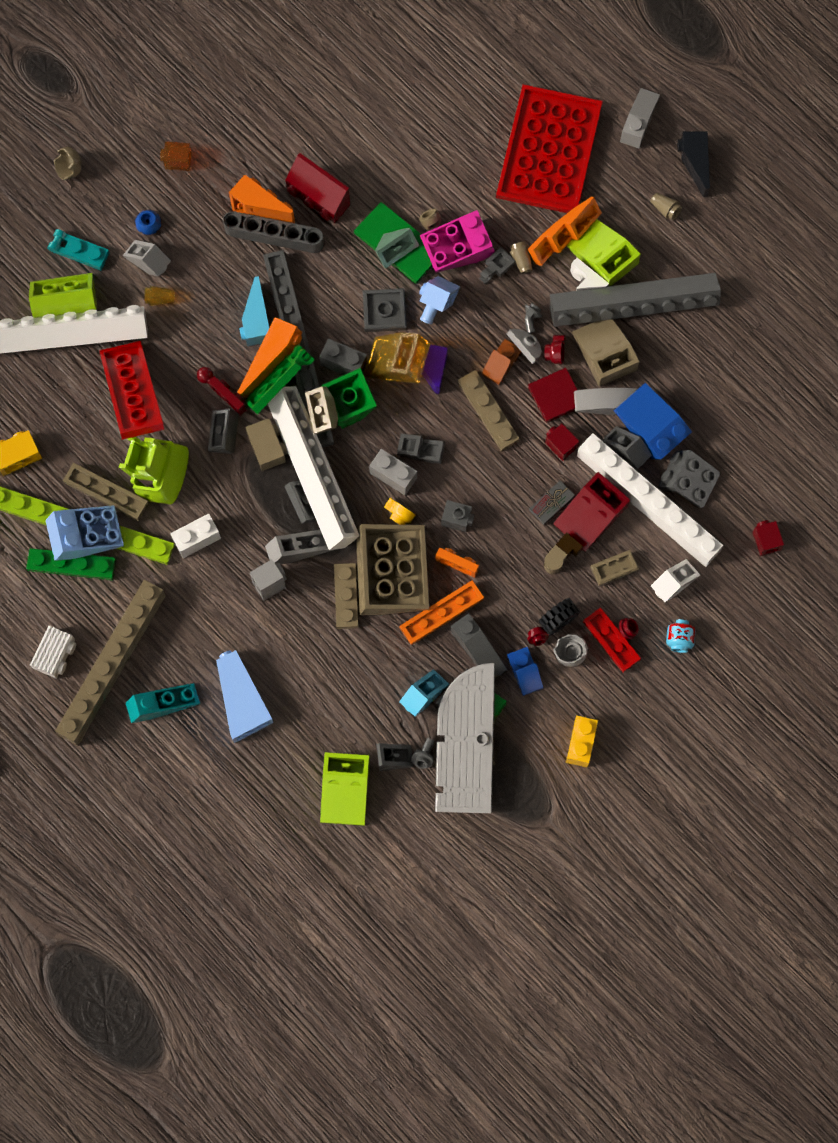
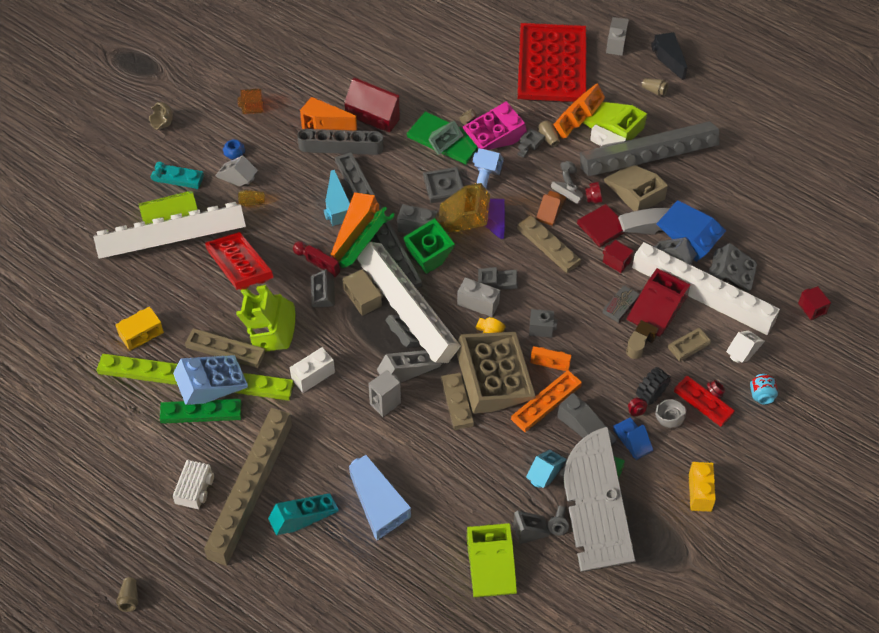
camera: 10 degrees left, 20 degrees down
dark tan slope [305,386,338,434] -> none

